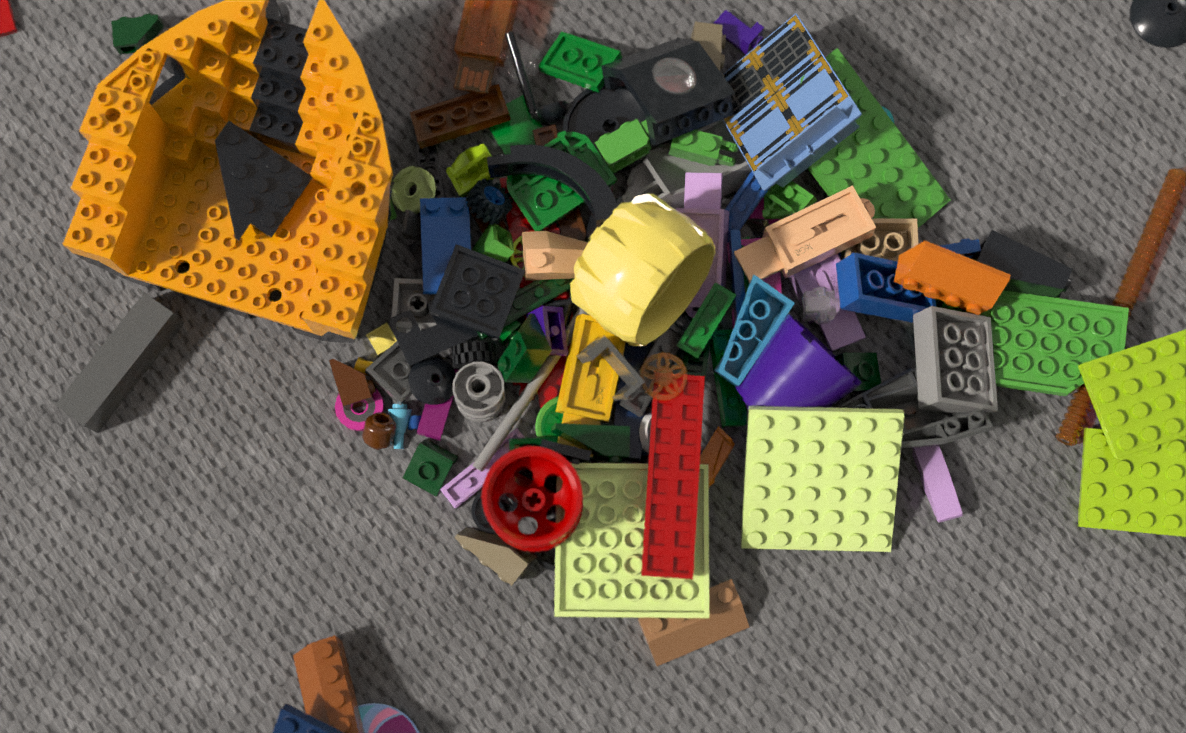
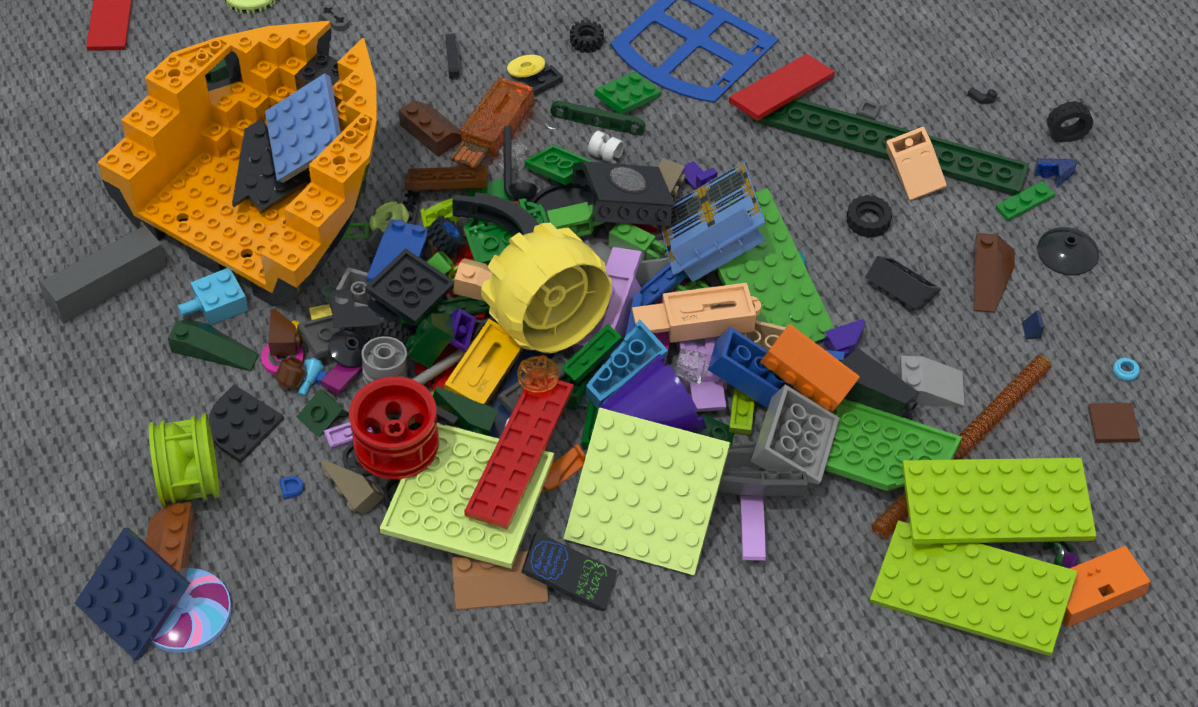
camera: 15 degrees right, 25 degrees down
dark grey panel [576,336,645,401] -> none
none -> lime wheel [149,413,220,507]
none -> dark green wedge [168,319,259,372]
none -> medium azure brick [177,268,248,325]
none -> black plate [209,385,284,463]
none -> medium blue plate [265,73,341,183]
none -> blue tile [279,476,304,500]
none -> sand green plate [321,284,337,304]
none -> reddish brown slope [398,100,468,157]
none -> black tile [521,532,617,611]
none -> white wheel [588,131,624,164]
none -> lime plate [729,387,755,435]
none -> dark purple slope [823,319,865,359]
none -> black tyre [846,195,892,238]
none -> black slope [865,256,941,311]
none -> light grey slope [898,355,965,407]
none -> reddish brown wedge [973,233,1015,313]
none -> dark blue slope [1022,310,1044,339]

